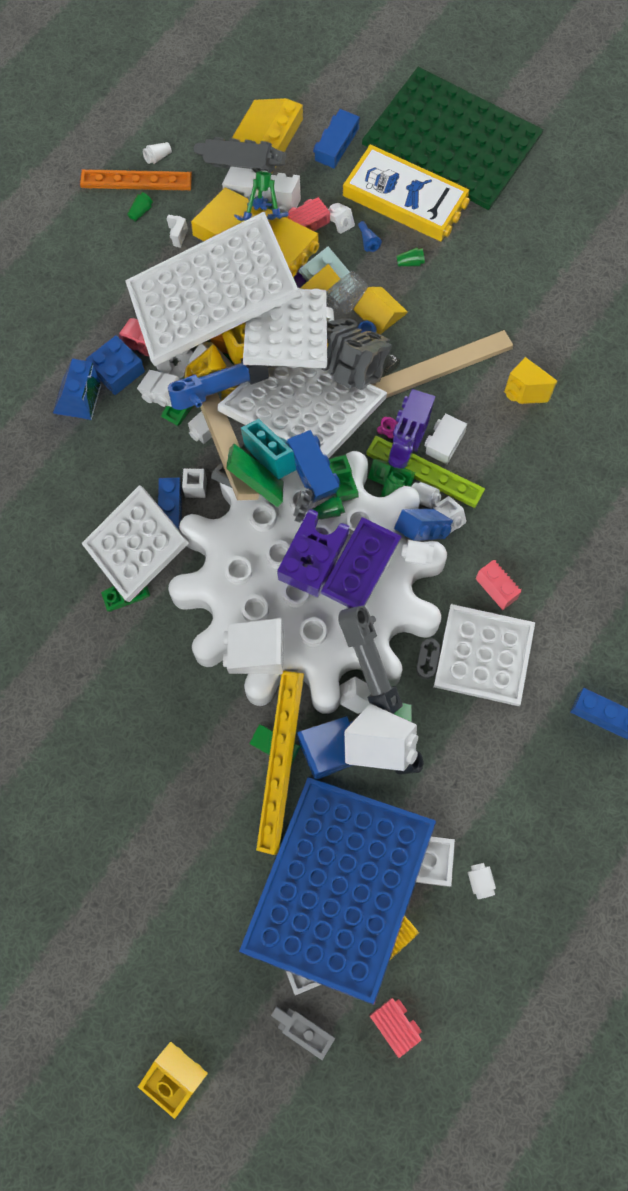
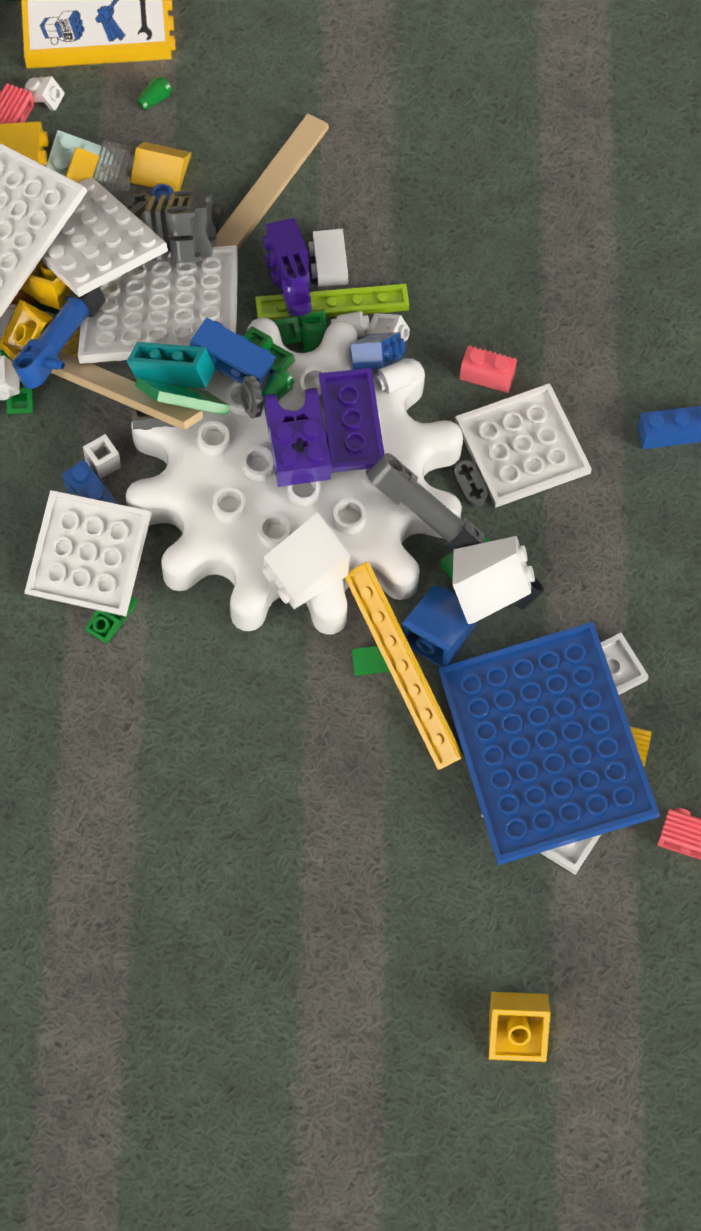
camera: 40 degrees left, 5 degrees down
white brick [188,411,212,444] -> none
light grey hinge [271,1006,335,1060] -> none
white brick [340,677,371,714] -> none
blue cone [358,221,382,252] -> none
dark pink plate [377,417,398,439] -> none
white brick [468,863,496,899] -> none
yellow slope [504,357,557,404] -> none

